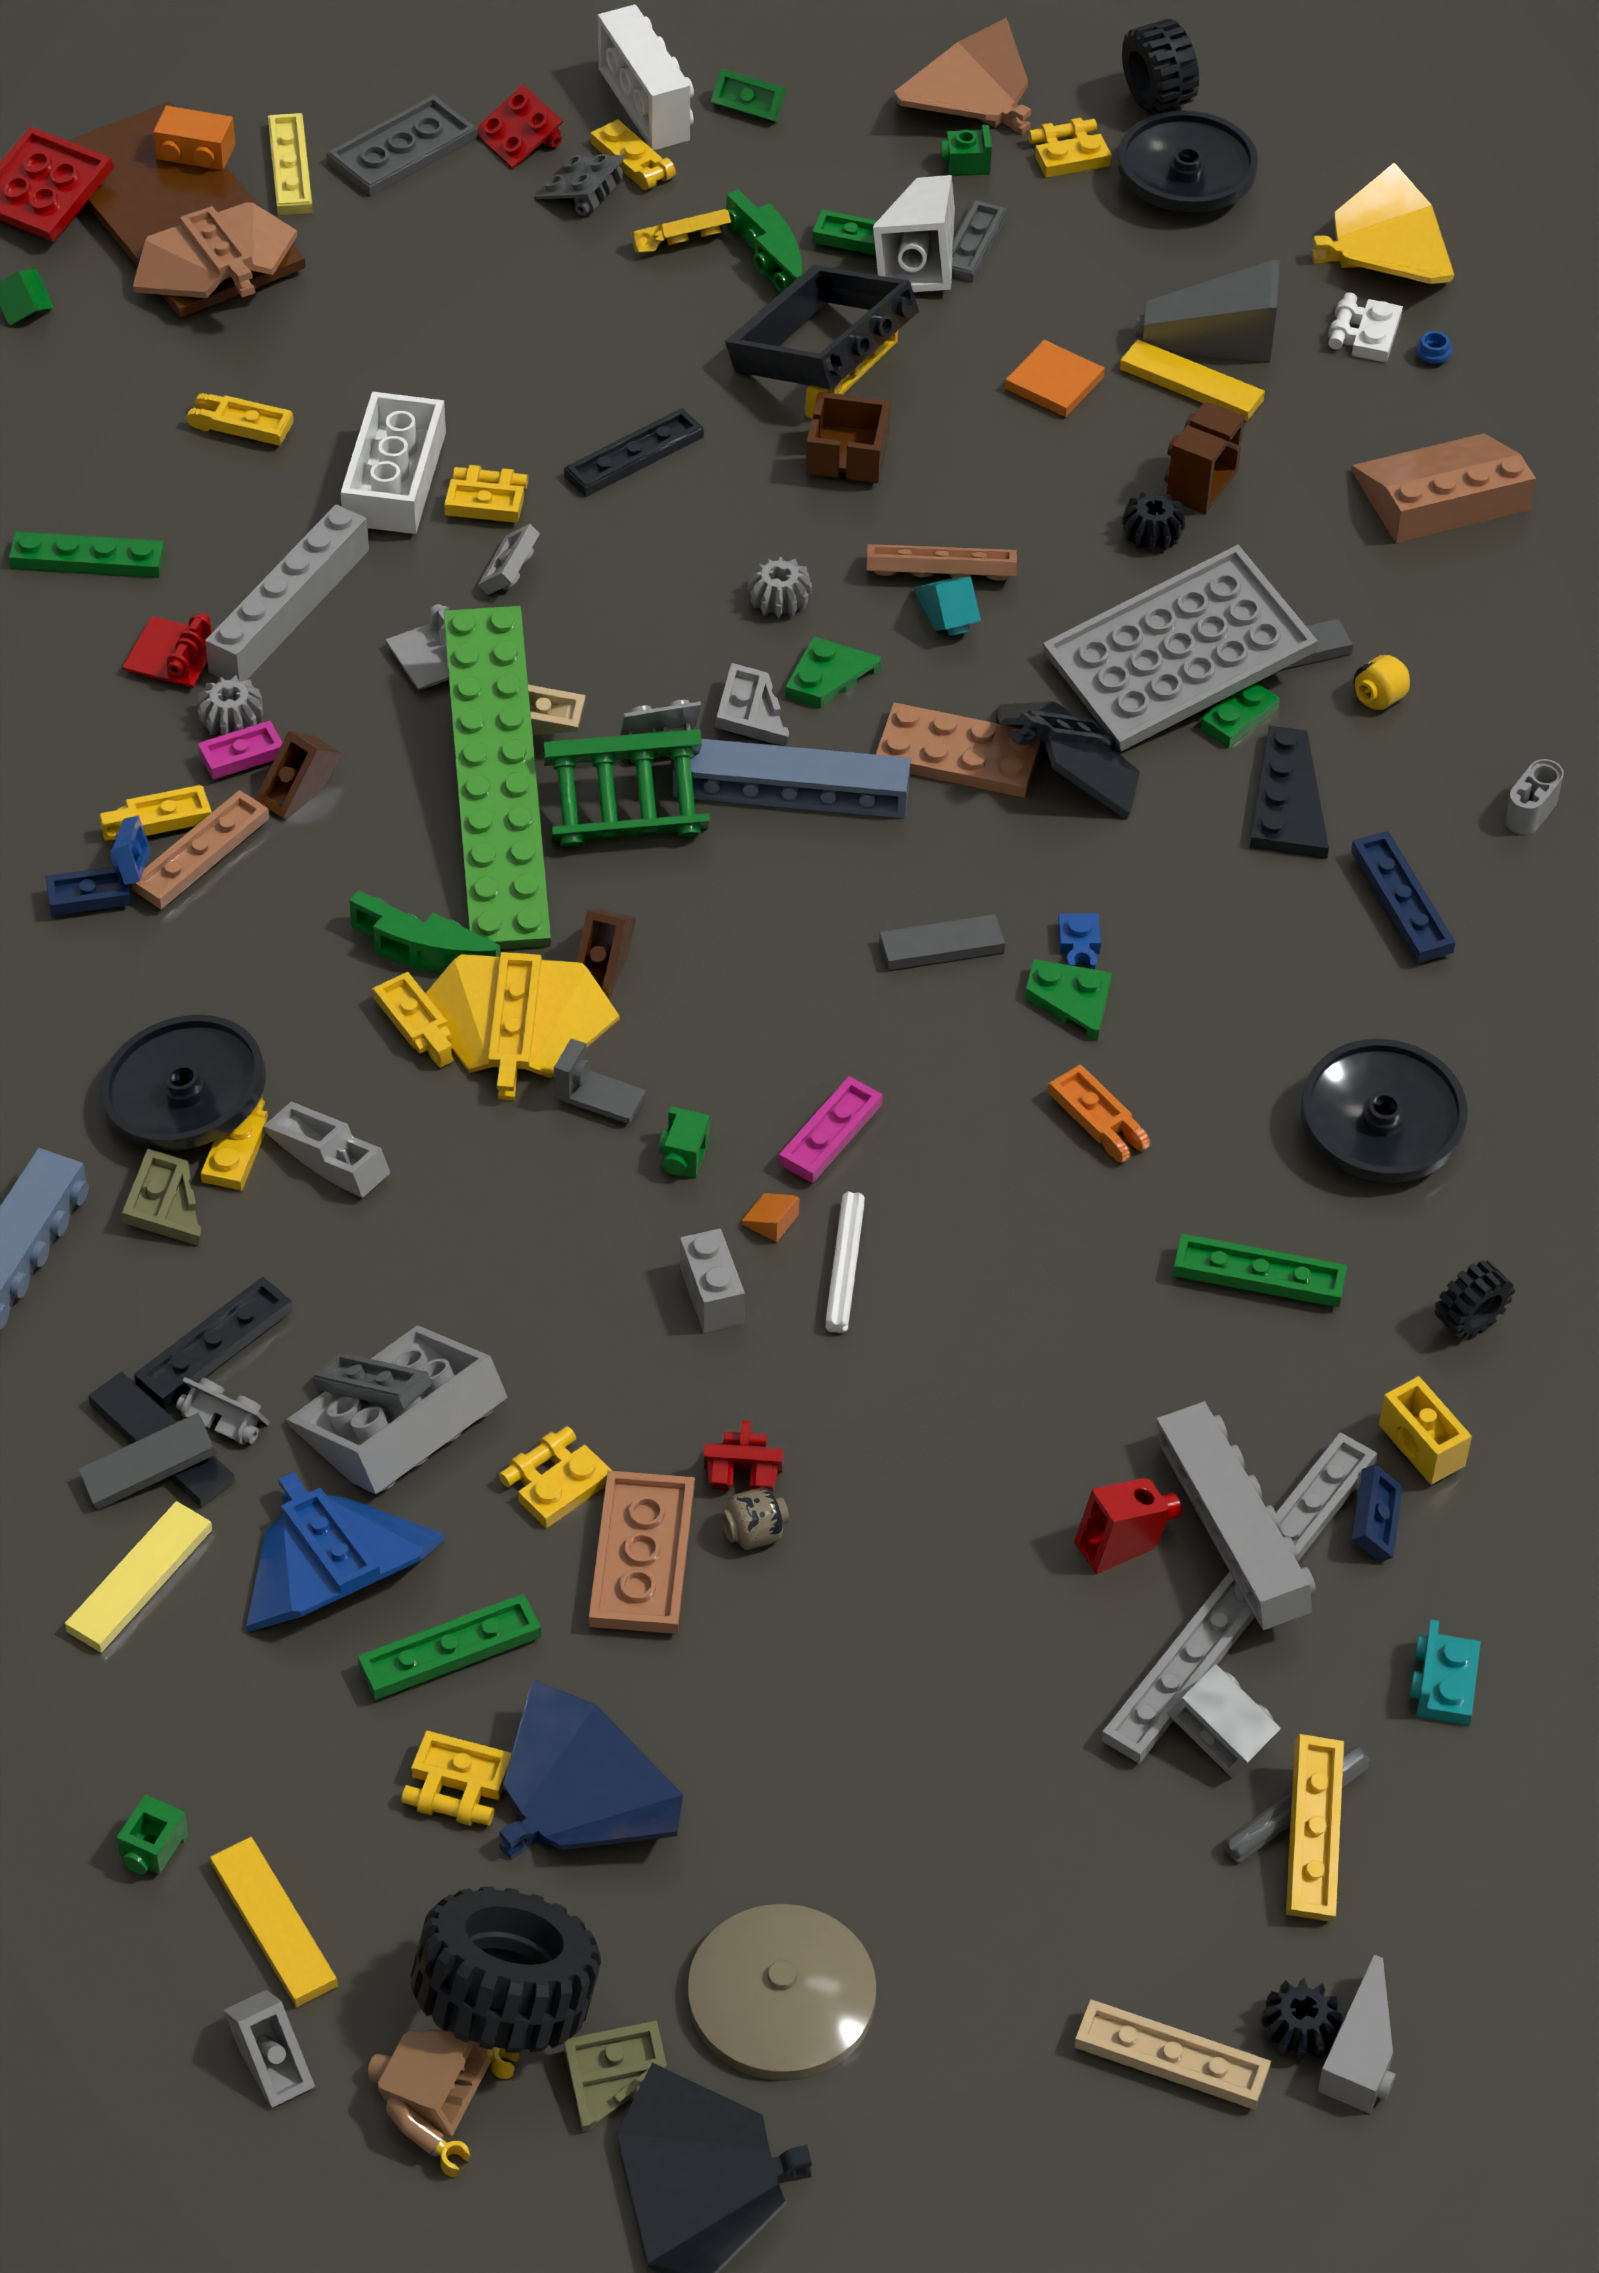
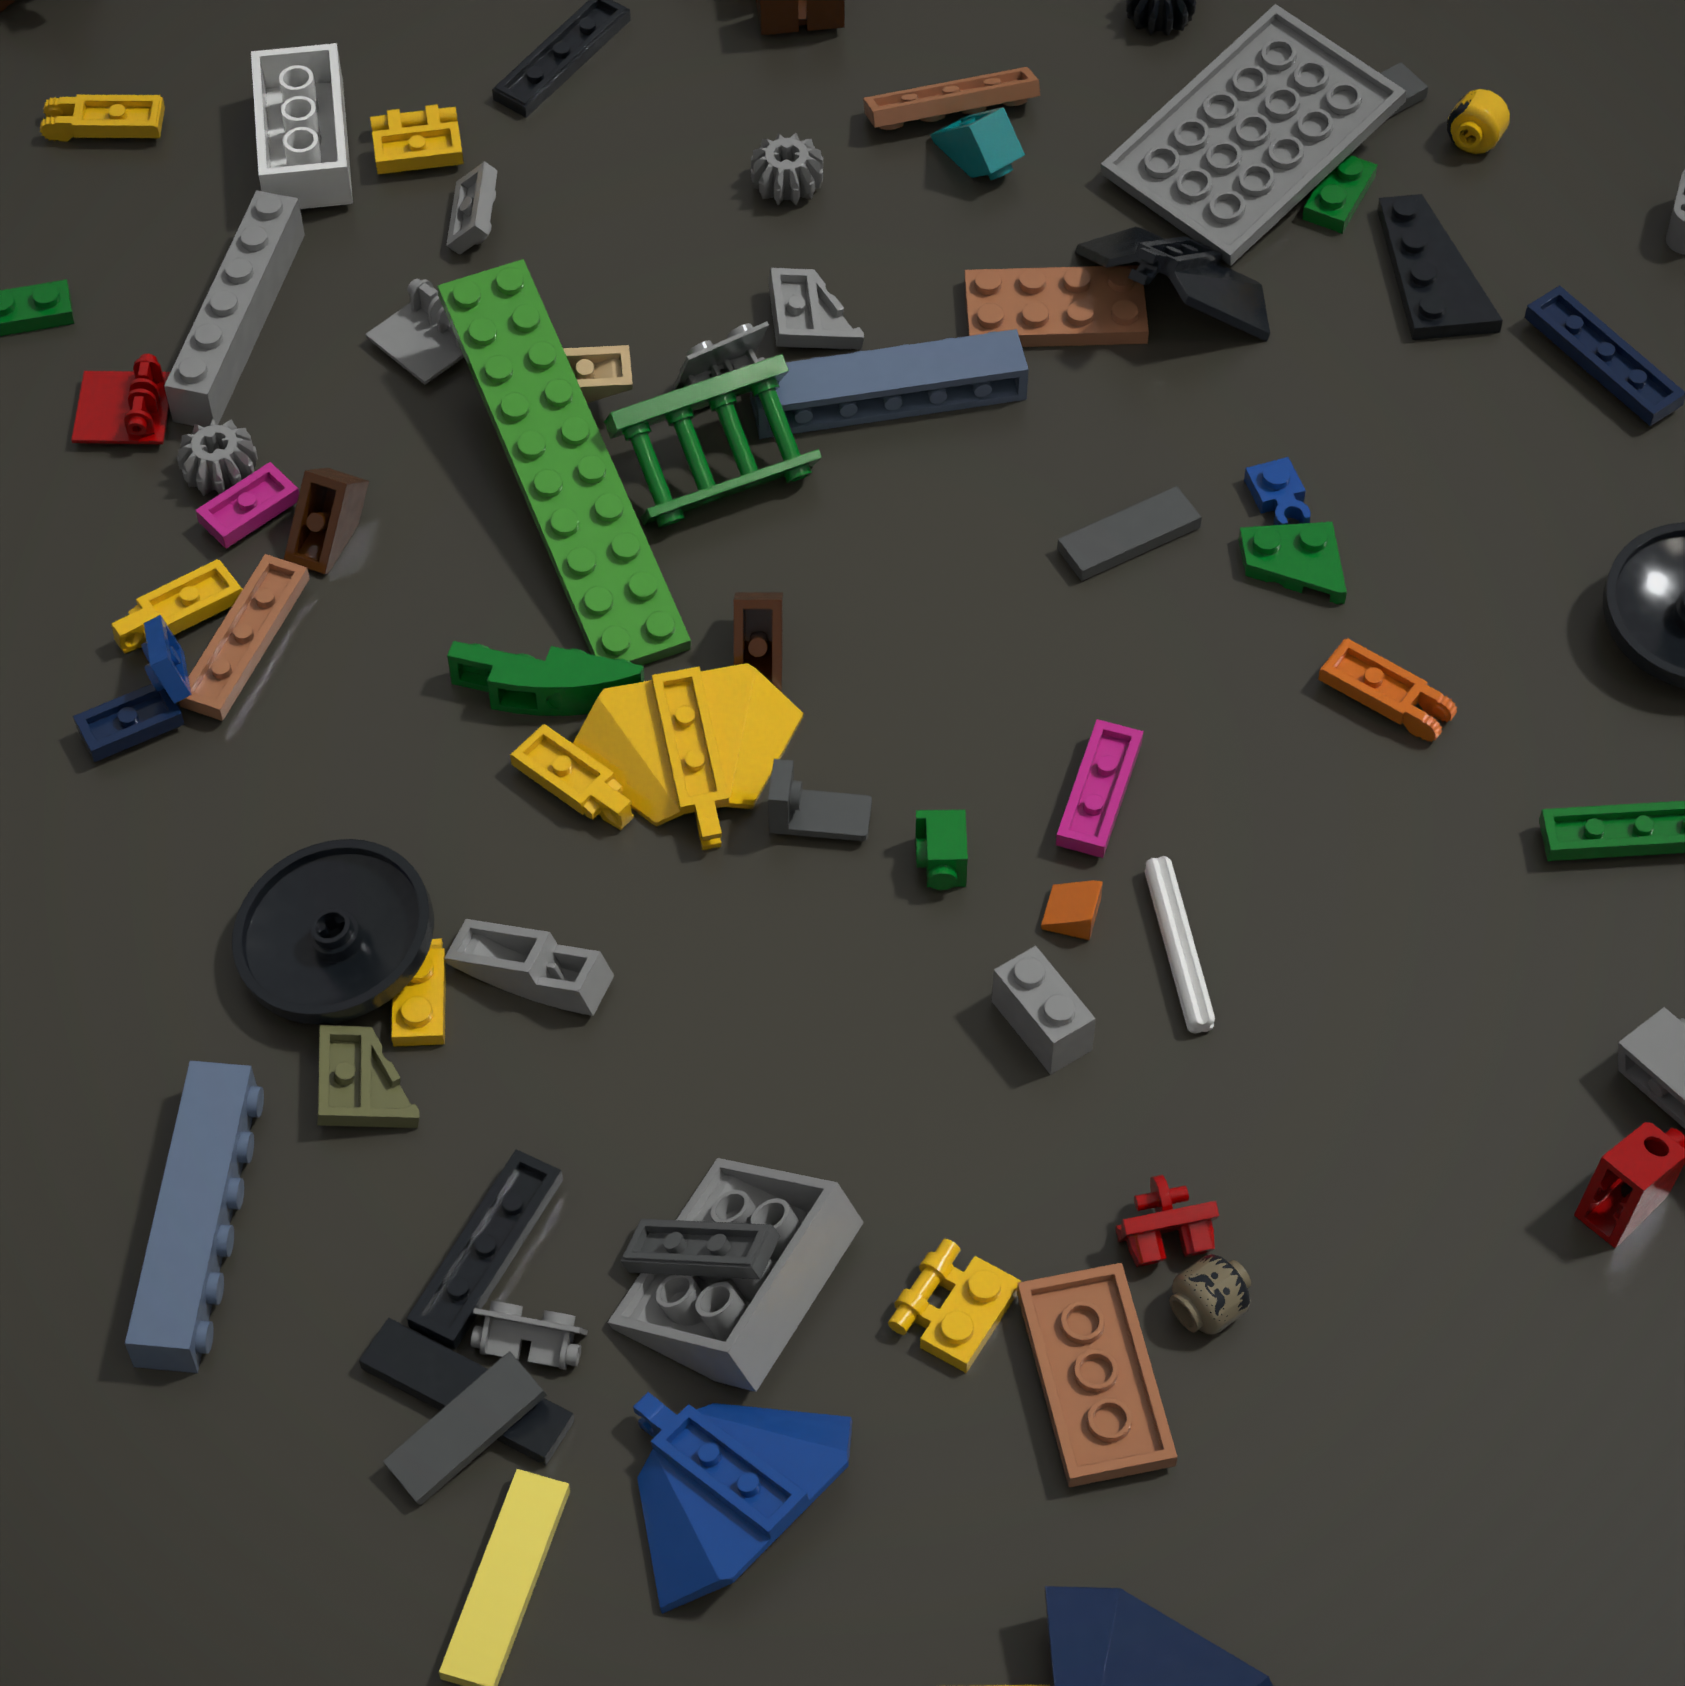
camera: 15 degrees left, 5 degrees up
green plate [358,1593,542,1700] -> none
green wing [785,637,882,708] -> none

